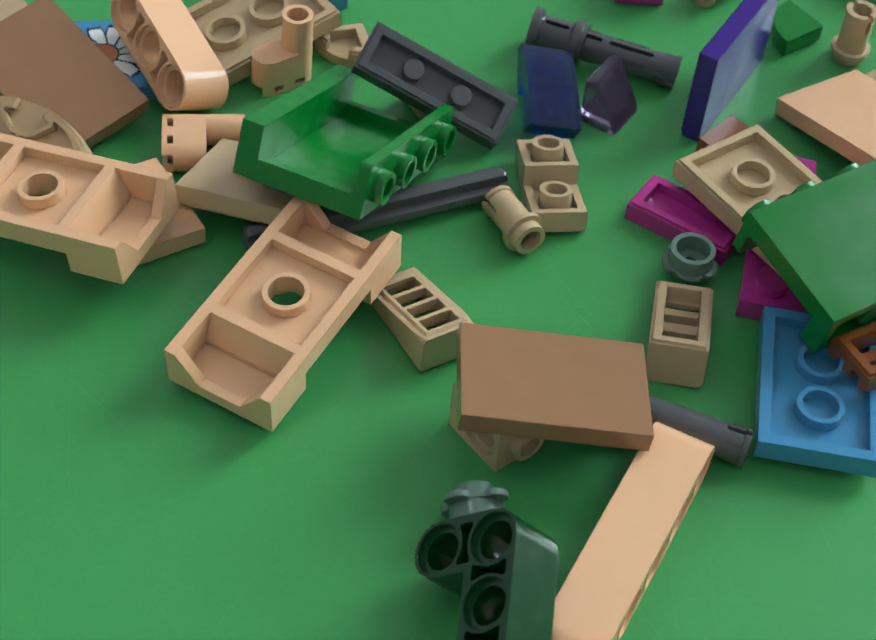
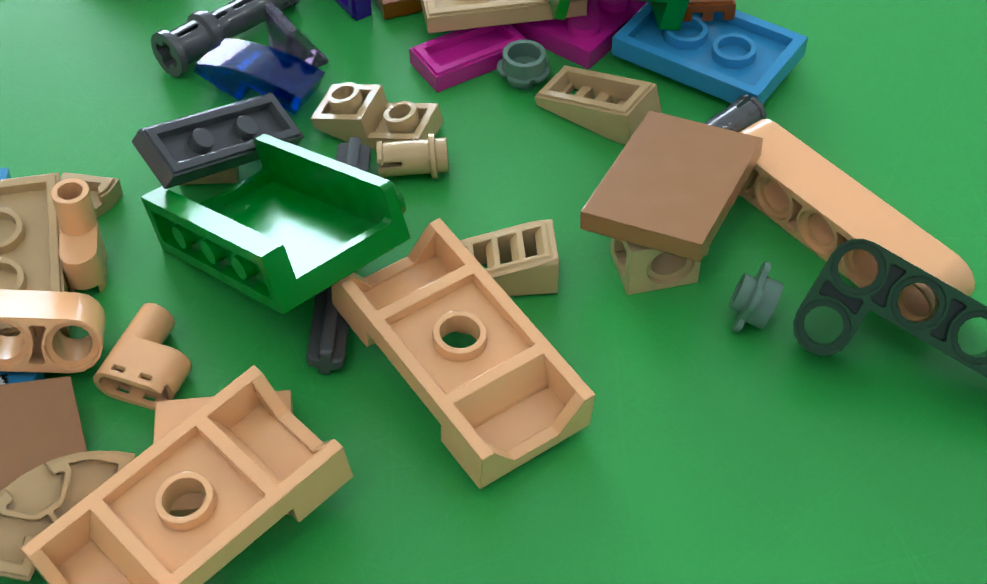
camera: 60 degrees left, 0 degrees up
tan plate [175,138,294,225] -> none

